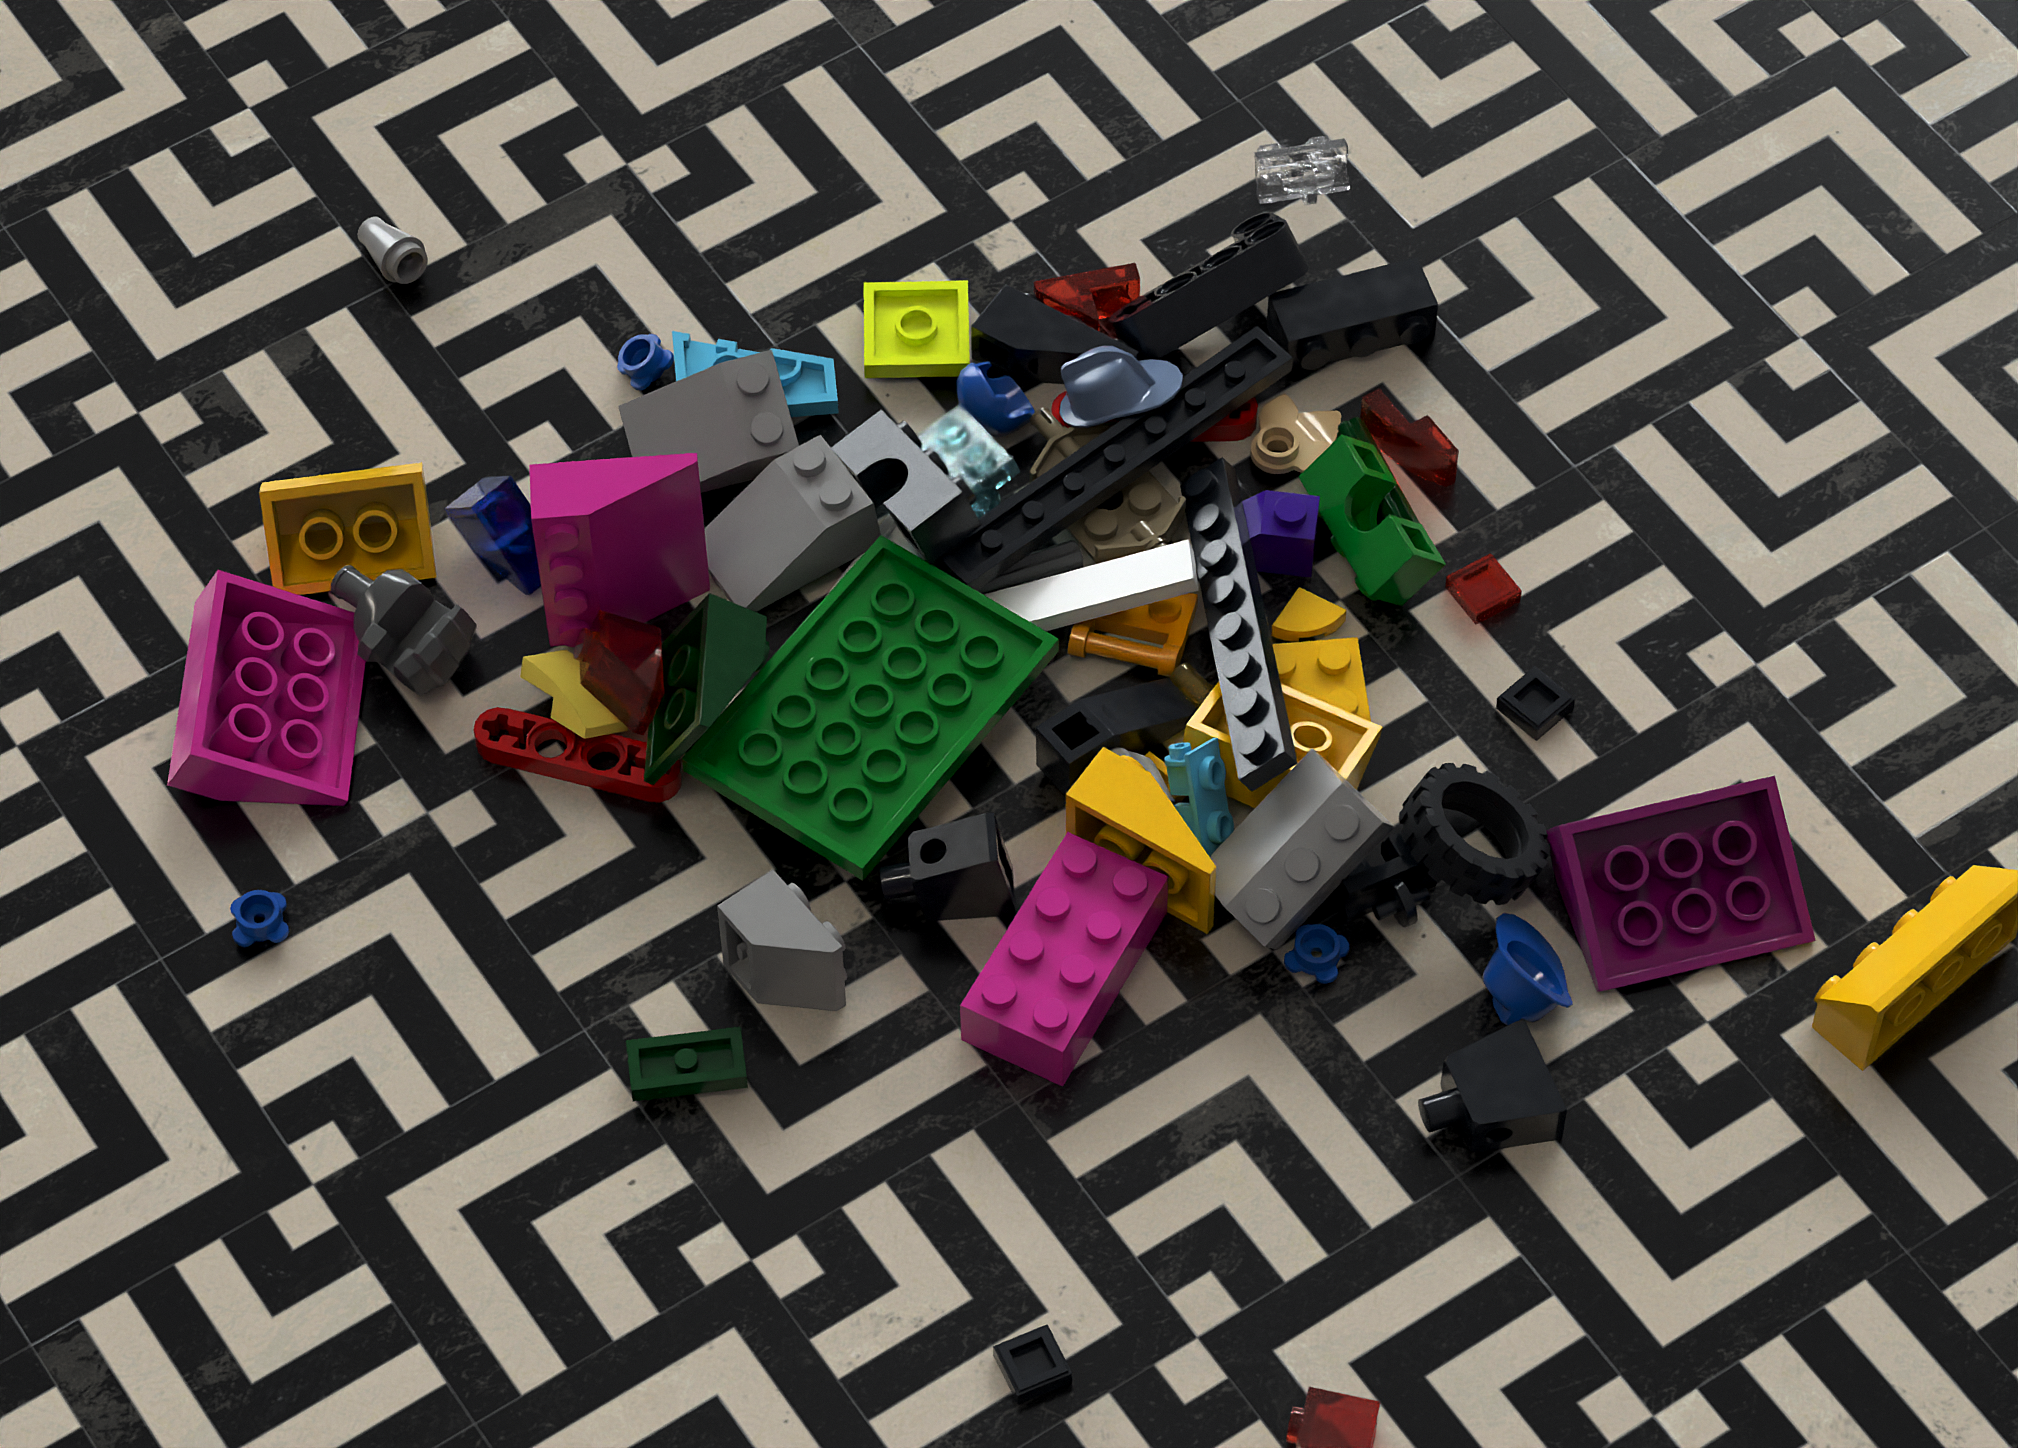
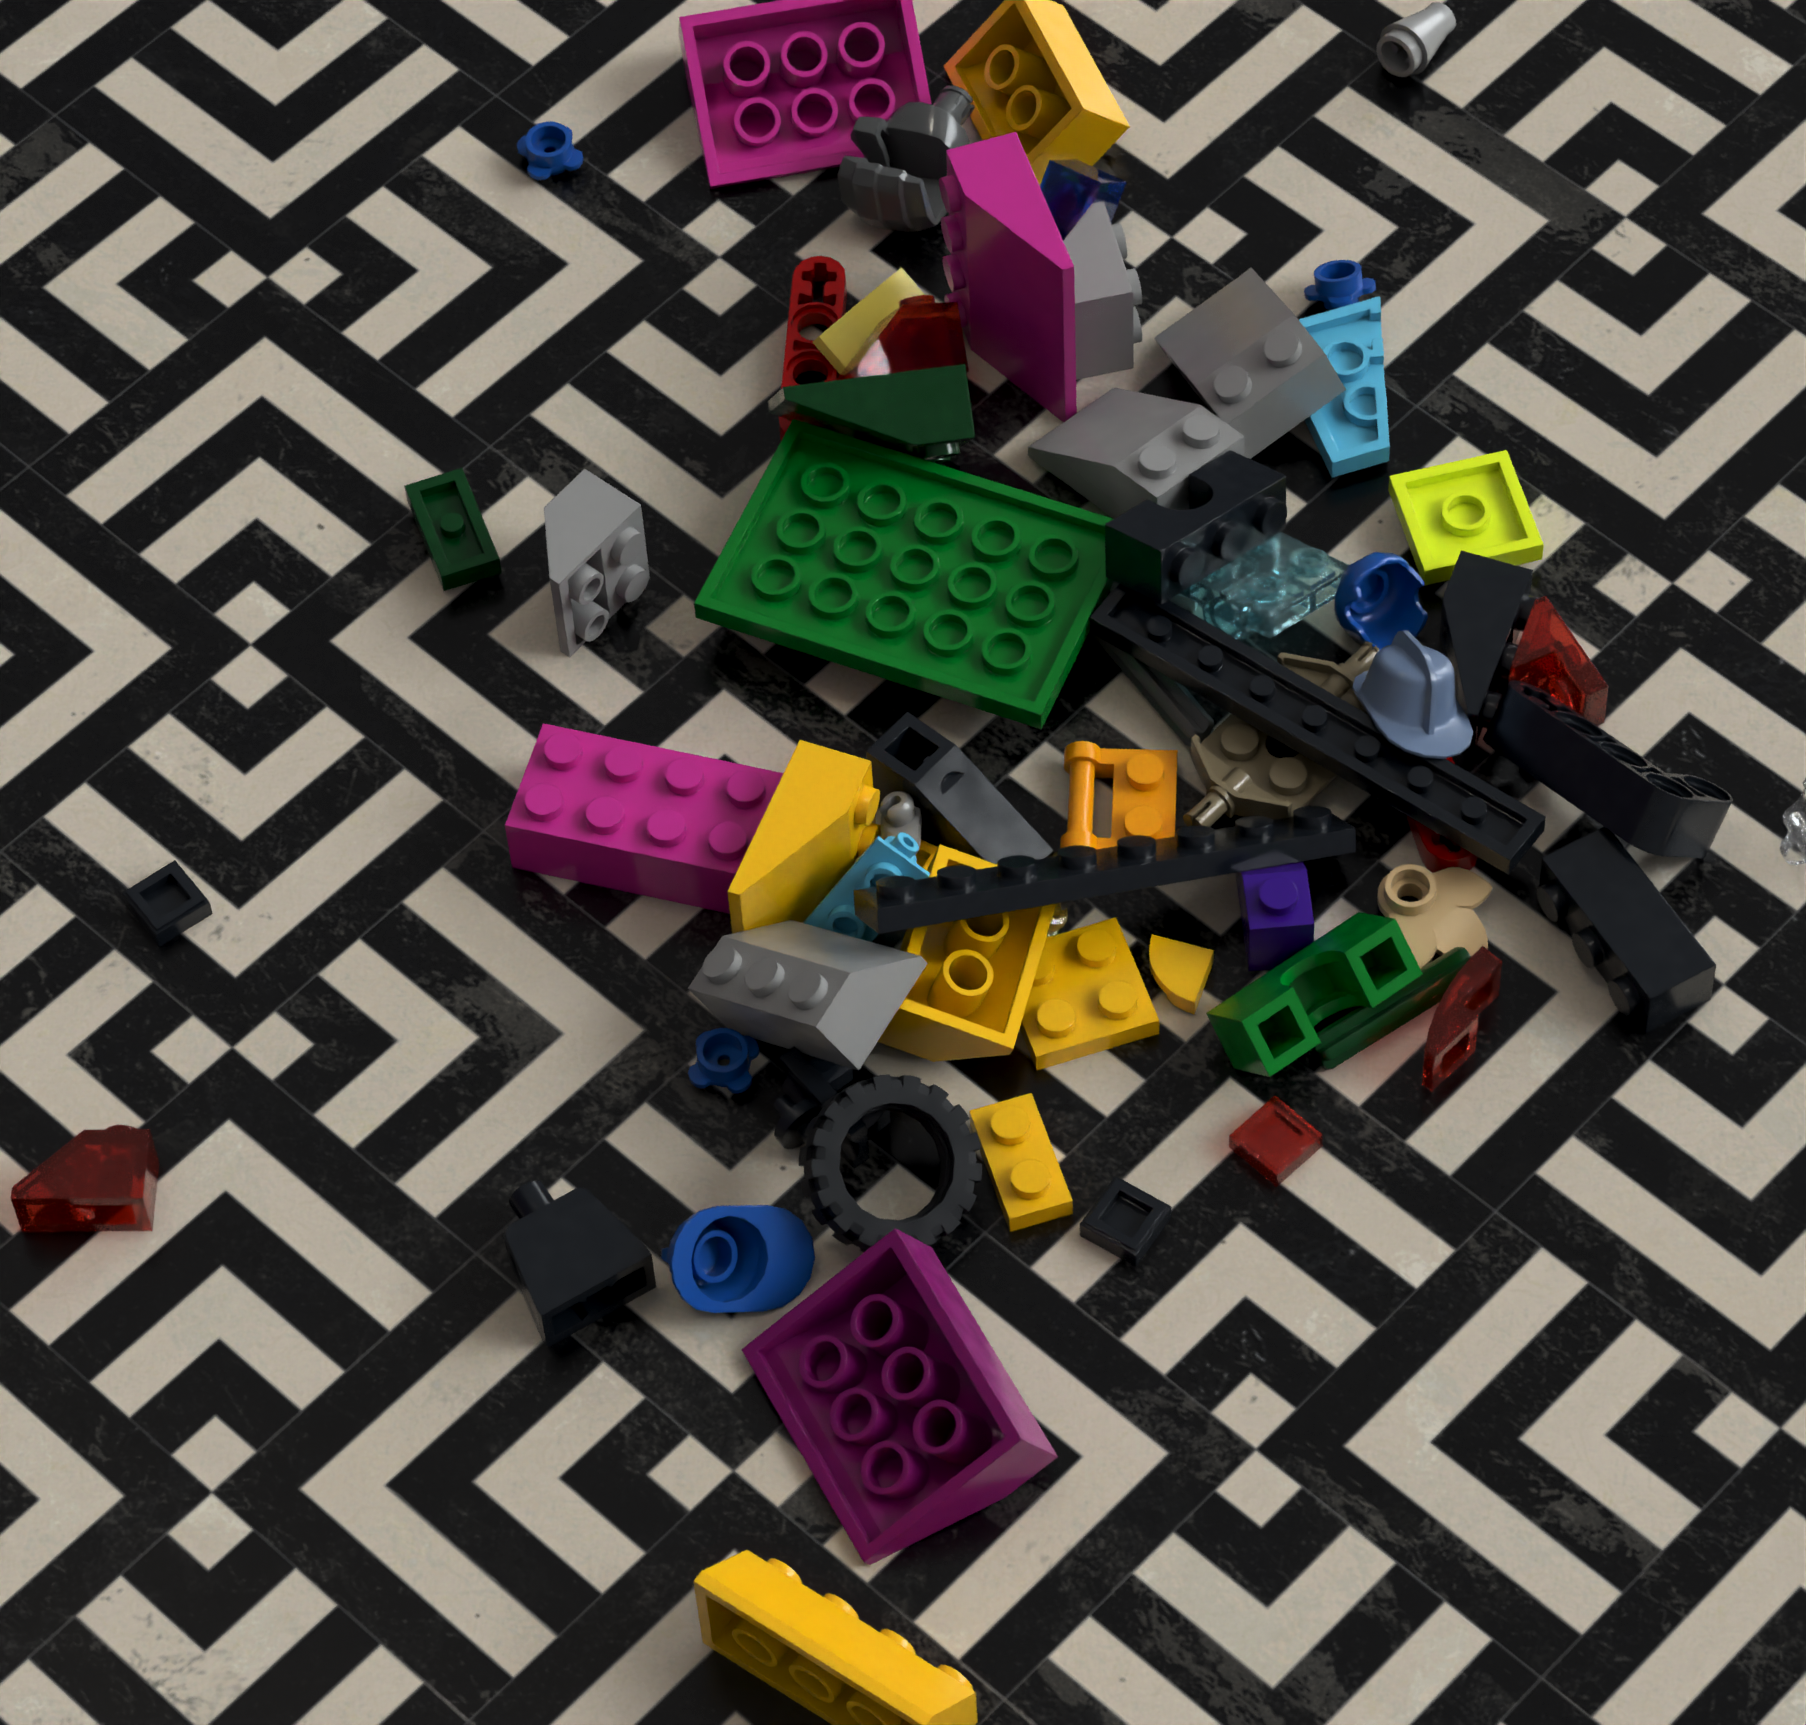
camera: 80 degrees right, 0 degrees up
black torso [880,812,1017,921] -> none
white tile [983,539,1199,631] -> none
none -> yellow plate [969,1093,1073,1232]

